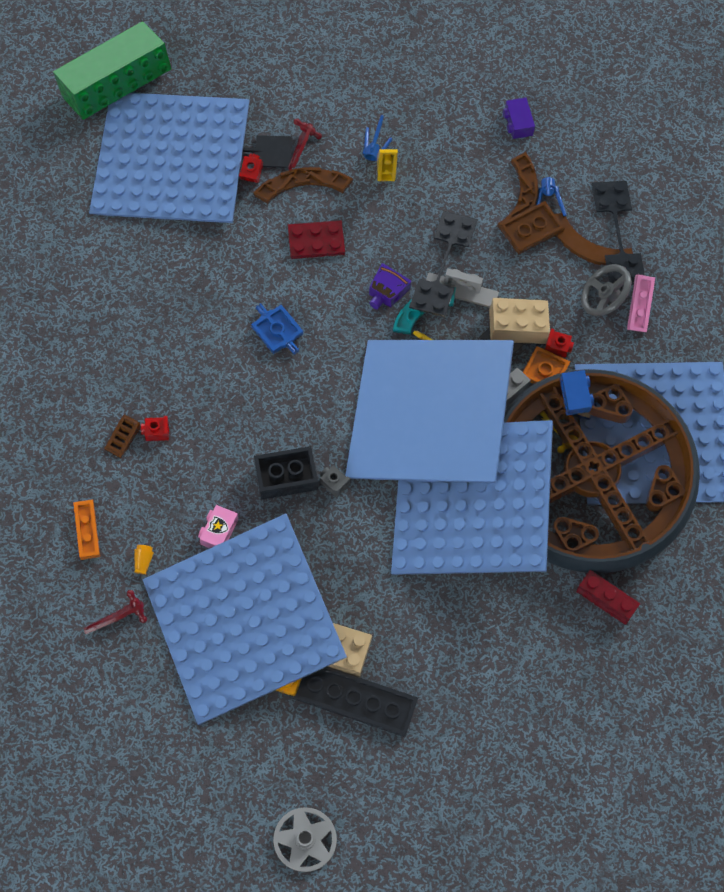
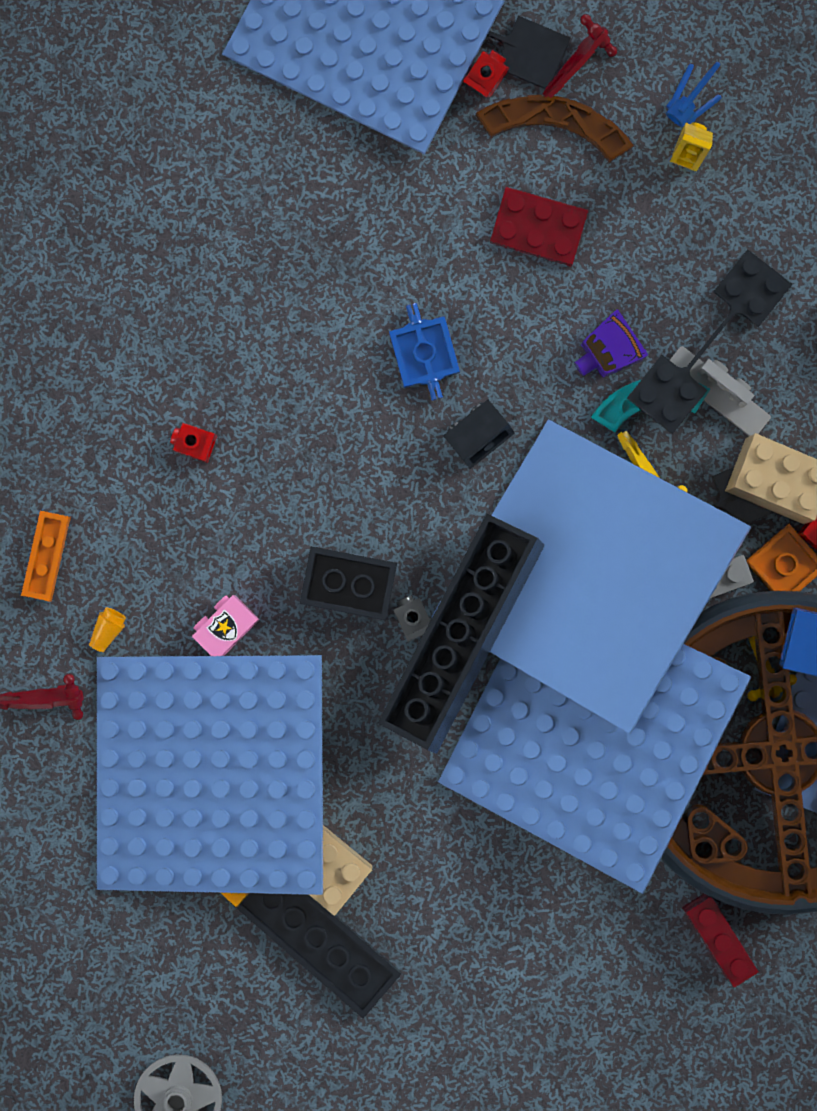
camera: 25 degrees right, 20 degrees up
reddish brown slope [104,414,141,458] -> none
none -> black brick [378,513,545,754]
none -> black brick [443,399,515,469]

